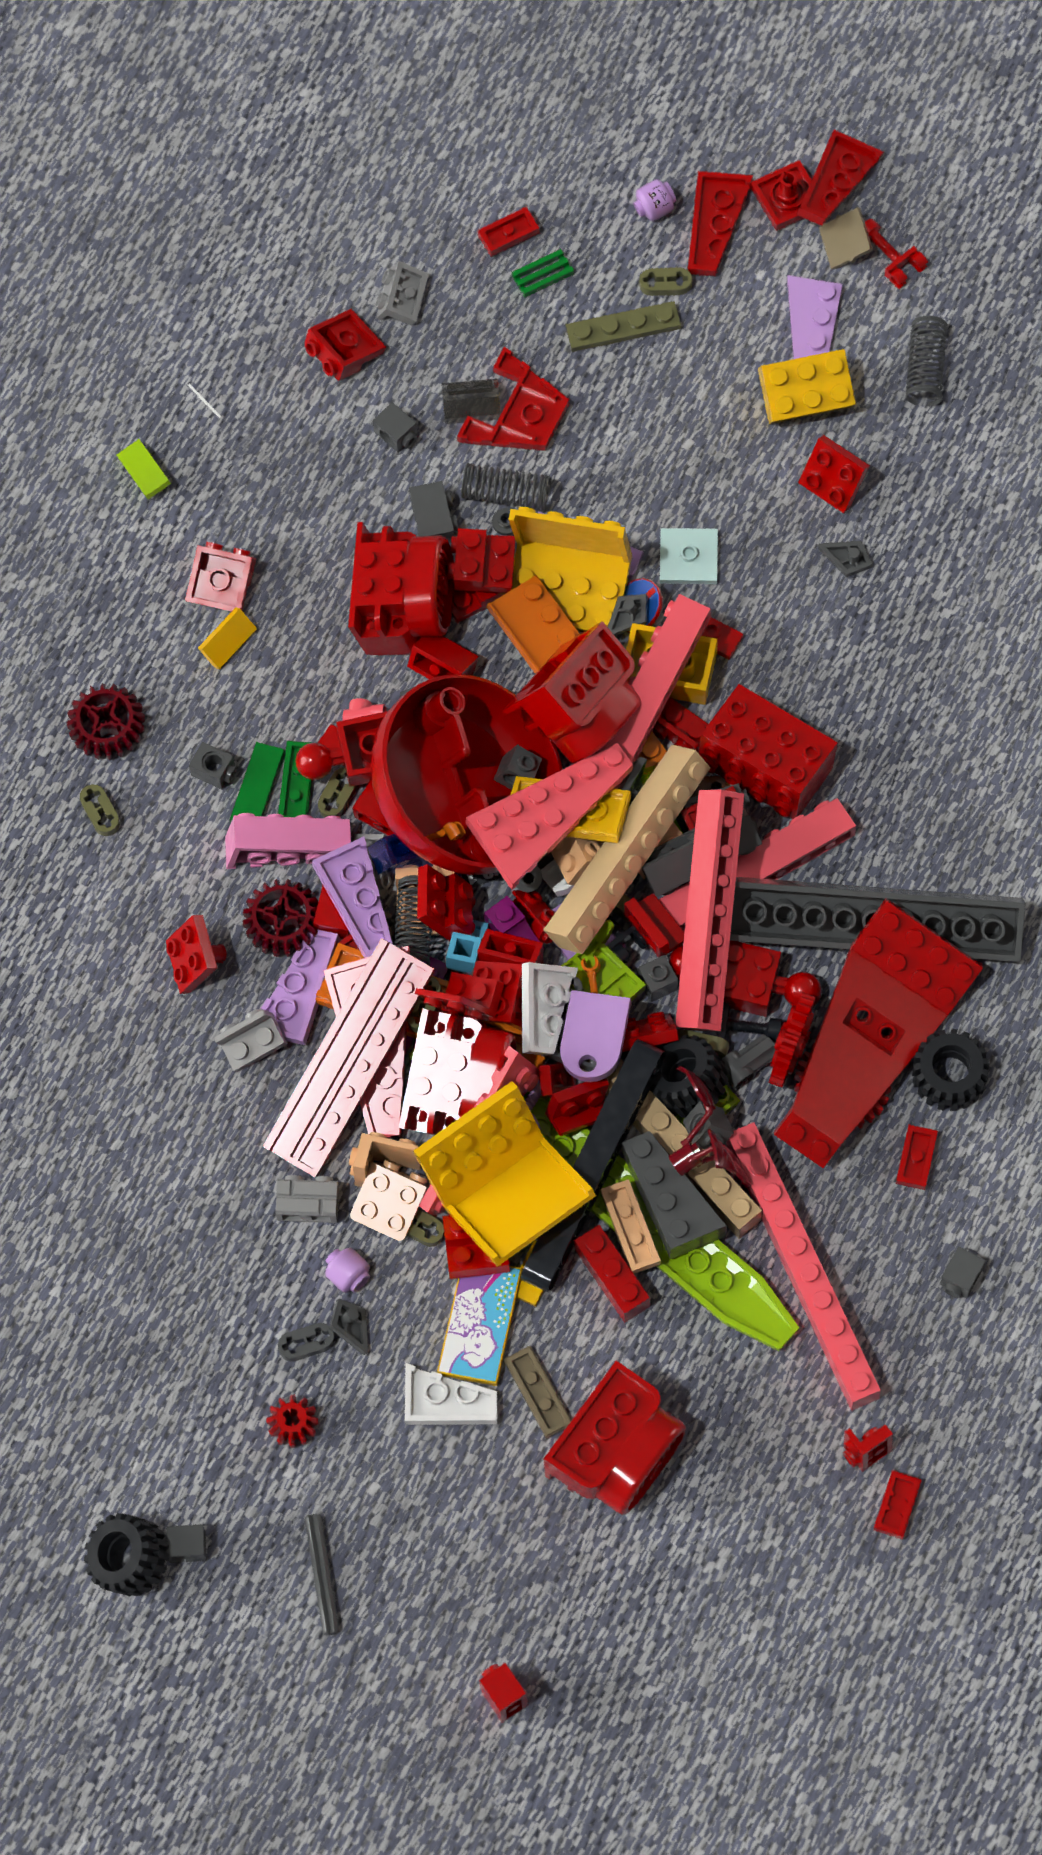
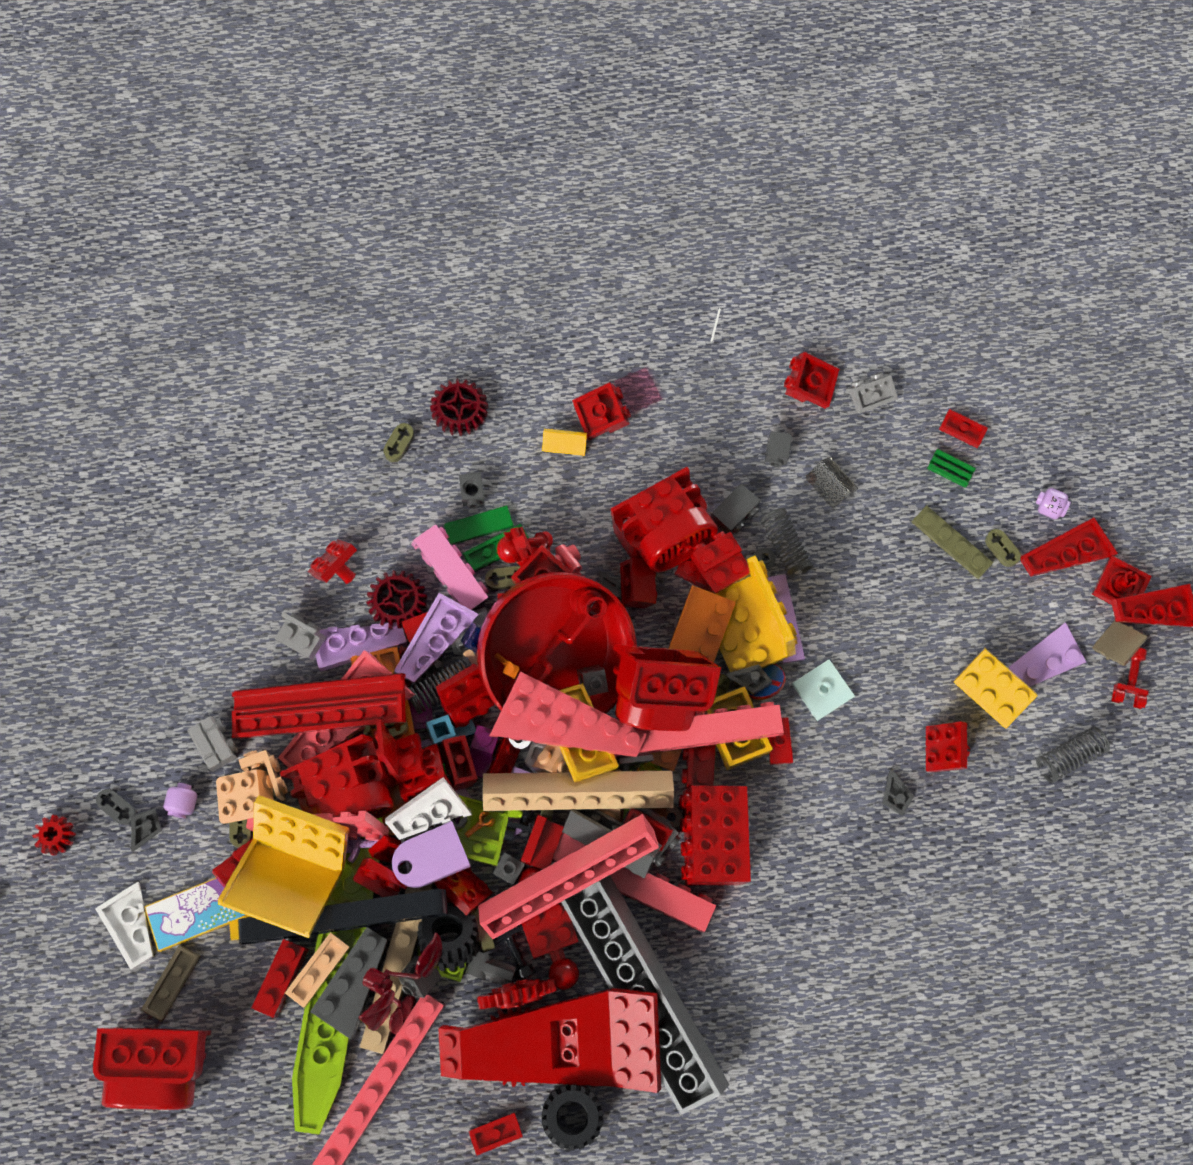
camera: 45 degrees right, 5 degrees up
lime slope [116,439,171,500] -> none
red wing [457,347,569,451] -> none
none -> red bar [504,527,553,562]
none -> clear pink piece [614,368,662,413]

